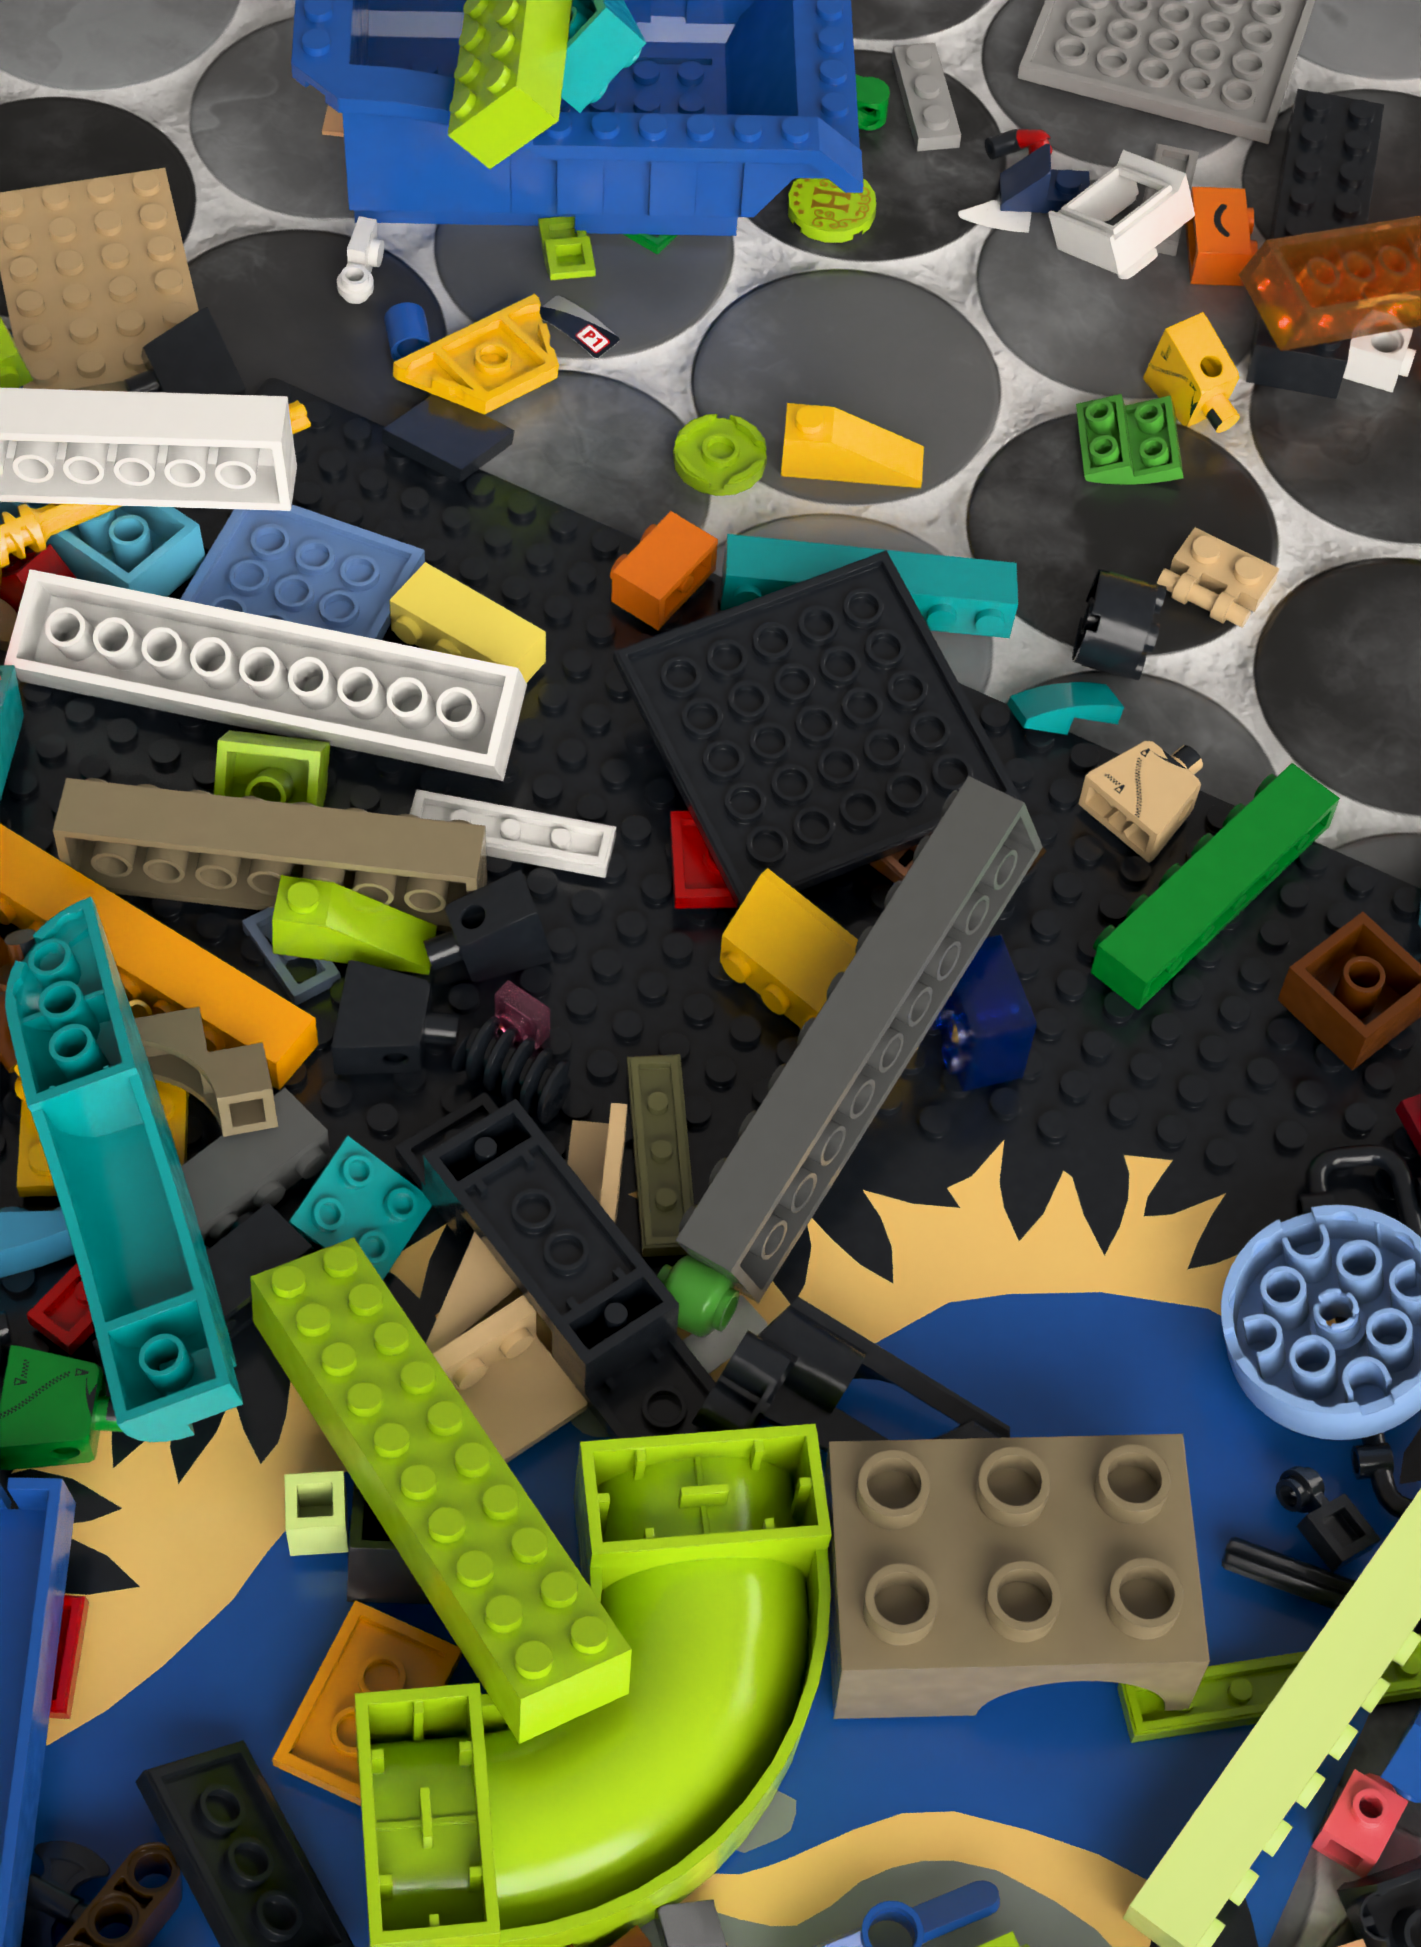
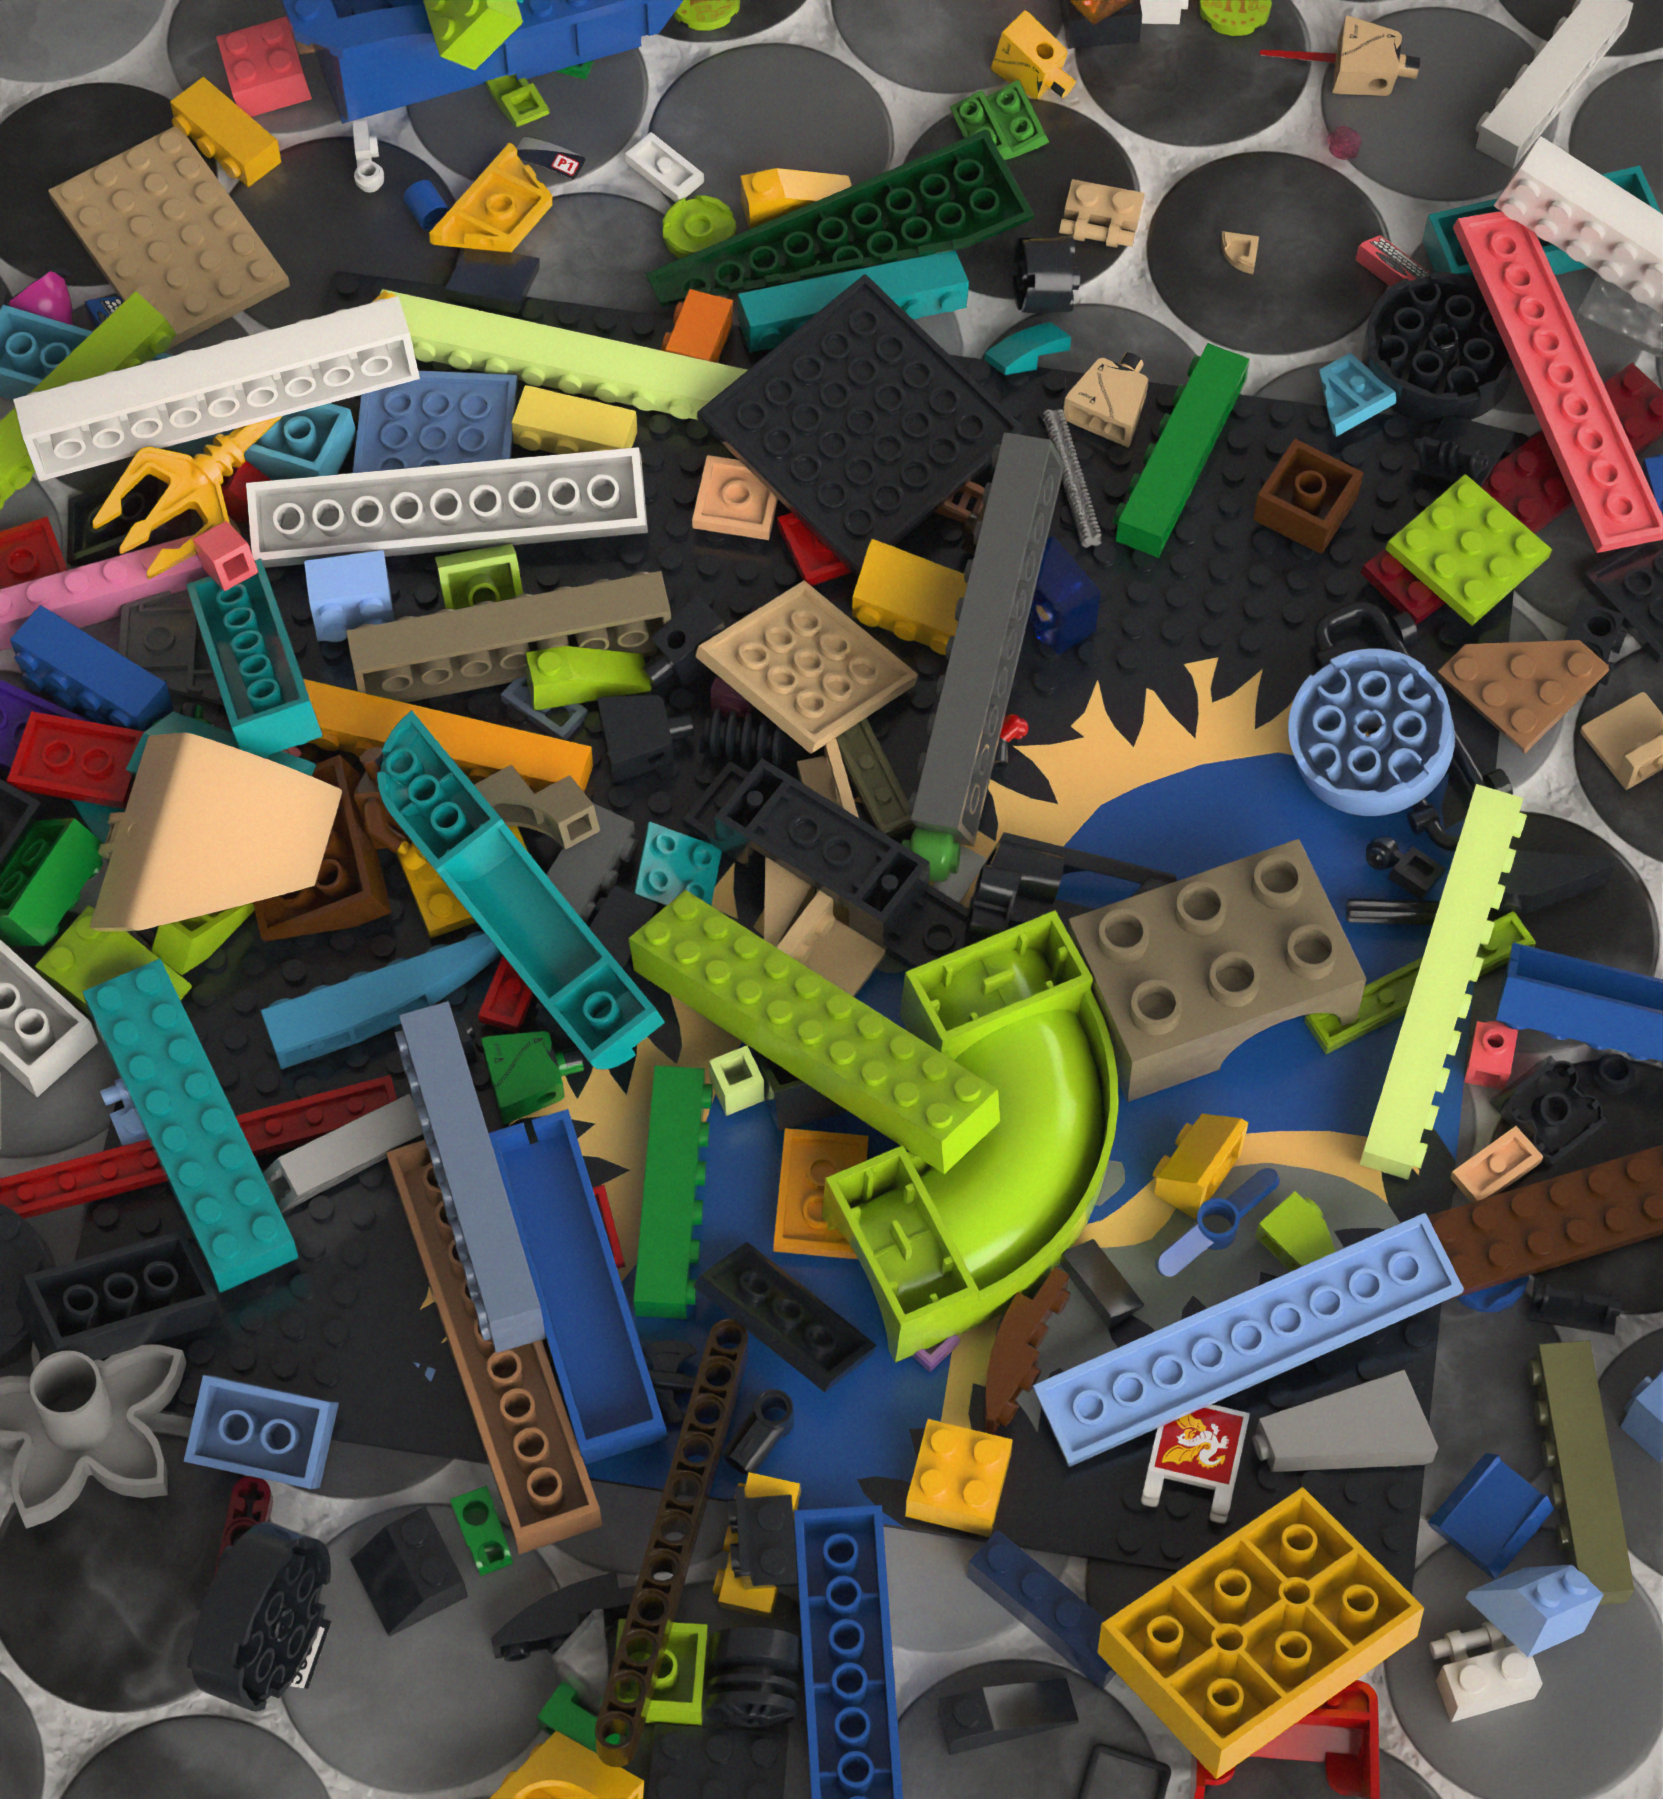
camera: 15 degrees left, 5 degrees up
black torso [124,307,246,395] -> none
white tile [409,789,616,878] -> none
none -> yellow brick [170,76,281,188]
none -> coral brick [216,16,312,117]
none -> light blue brick [304,550,395,642]
none -> yellowish green brick [380,289,747,420]
none -> white plate [625,132,704,202]
none -> green brick [634,1066,713,1319]
none -> dark green wedge [646,129,1035,307]
none -> light nougat plate [692,455,778,540]
none -> tan plate [696,581,918,754]
none -> red arm [992,714,1028,770]
none -> light grey axle [1043,409,1102,547]
none -> yellow slope [1153,1113,1248,1220]
none -> tan tile [1221,231,1259,274]

